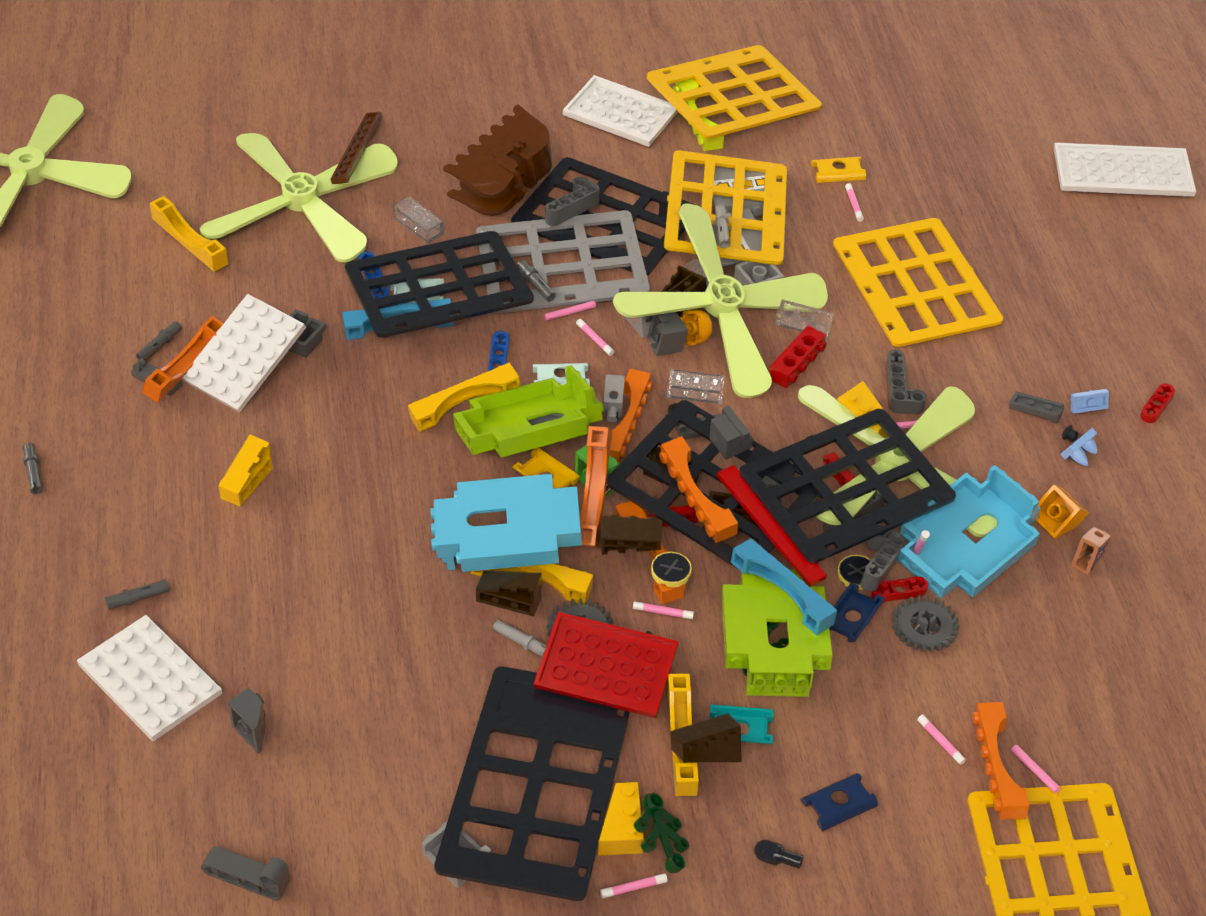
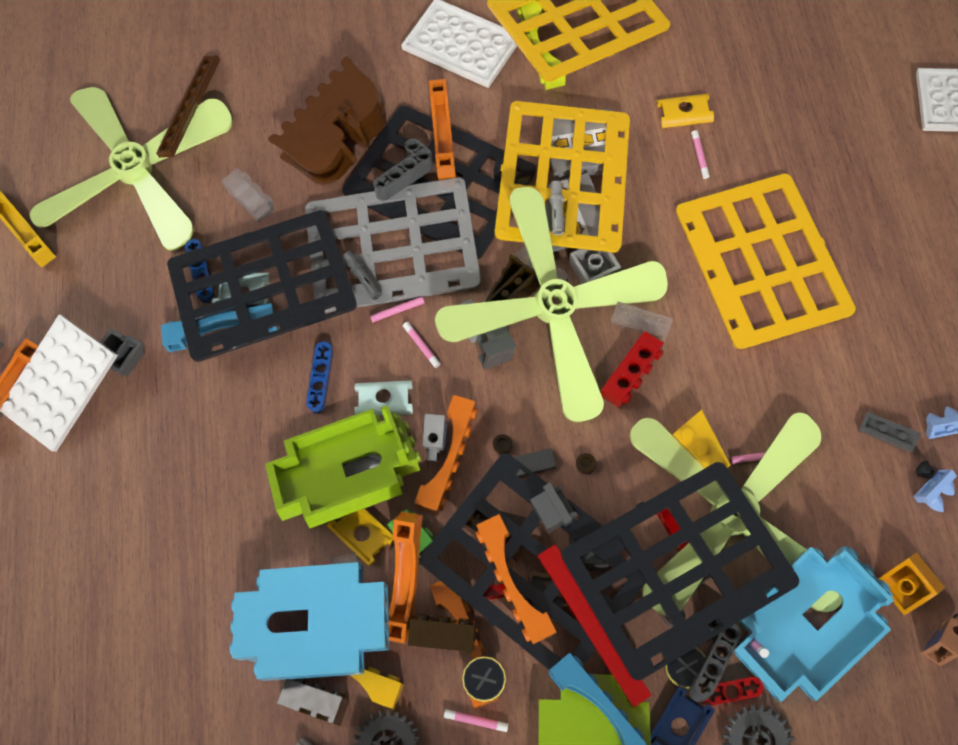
camera: 10 degrees right, 20 degrees up
yellow wedge [218,435,273,507] -> none
yellow arch [408,362,520,432] -> none
clear brick [666,369,725,404] -> none
light orange cylinder [680,309,713,346] -> none
dark grey beam [886,349,927,414] -> none
none -> orange arch [429,79,456,181]
none -> dark brown tile [576,453,596,474]

